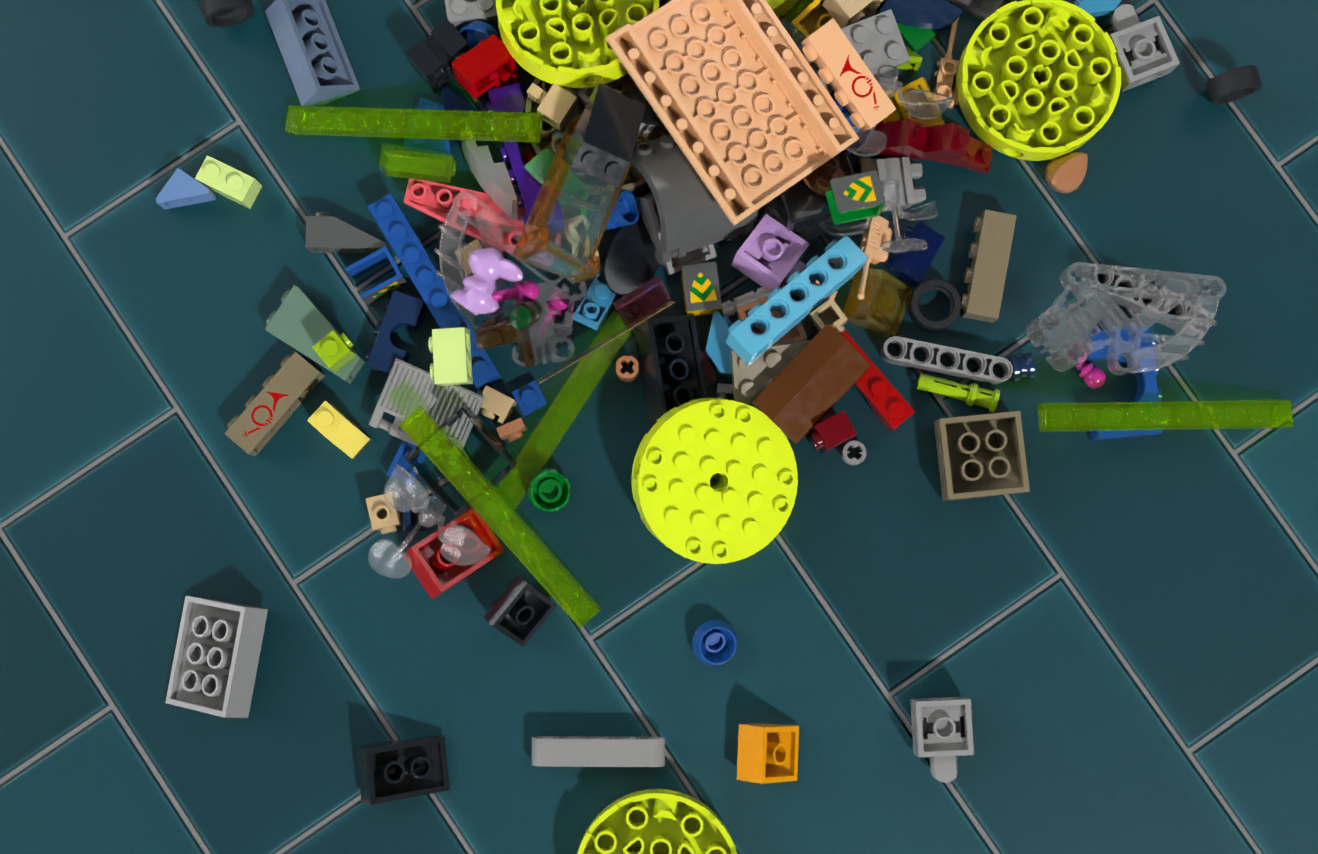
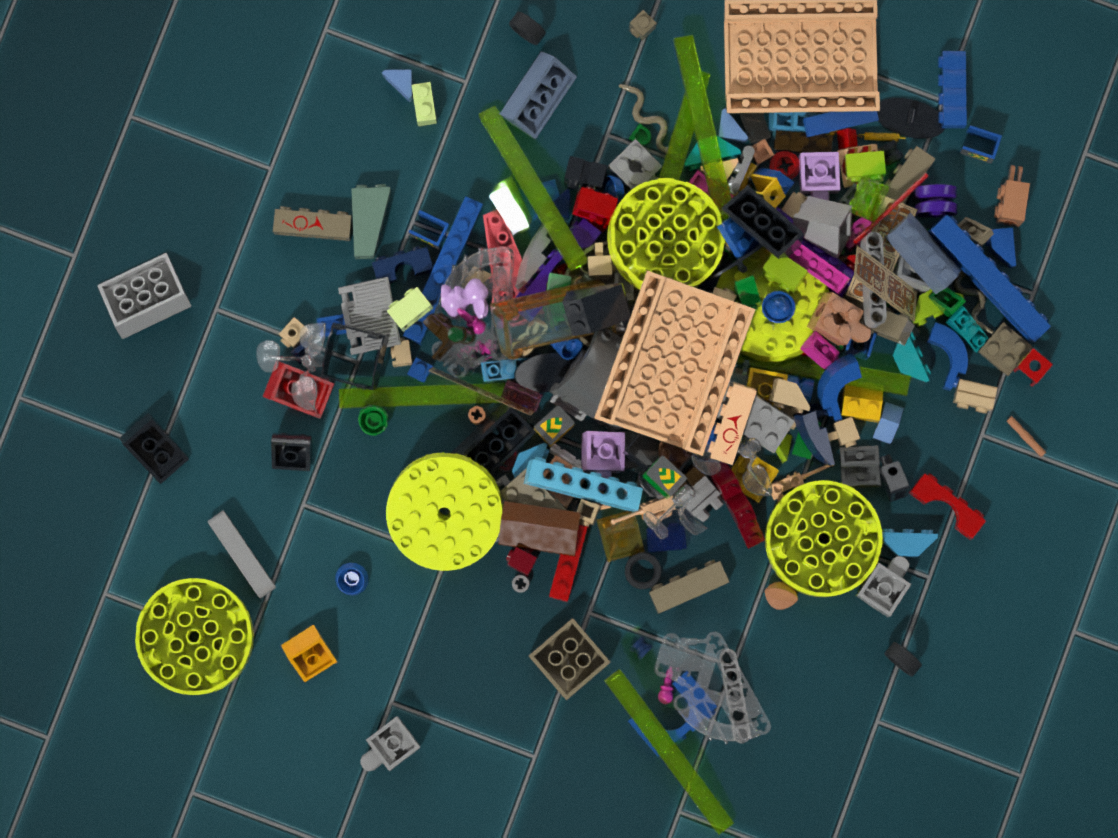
camera: 55 degrees right, 0 degrees up
dark grey slope [306,212,390,253] -> none
light yellow slope [307,401,371,459] -> none
lime brick [312,330,356,372] -> none
clear neon green plate [399,406,601,628] -> none
nougat plate [496,418,527,442] -> none
light grey beam [880,336,1013,384] -> none
lime pin [916,373,1000,413] -> none

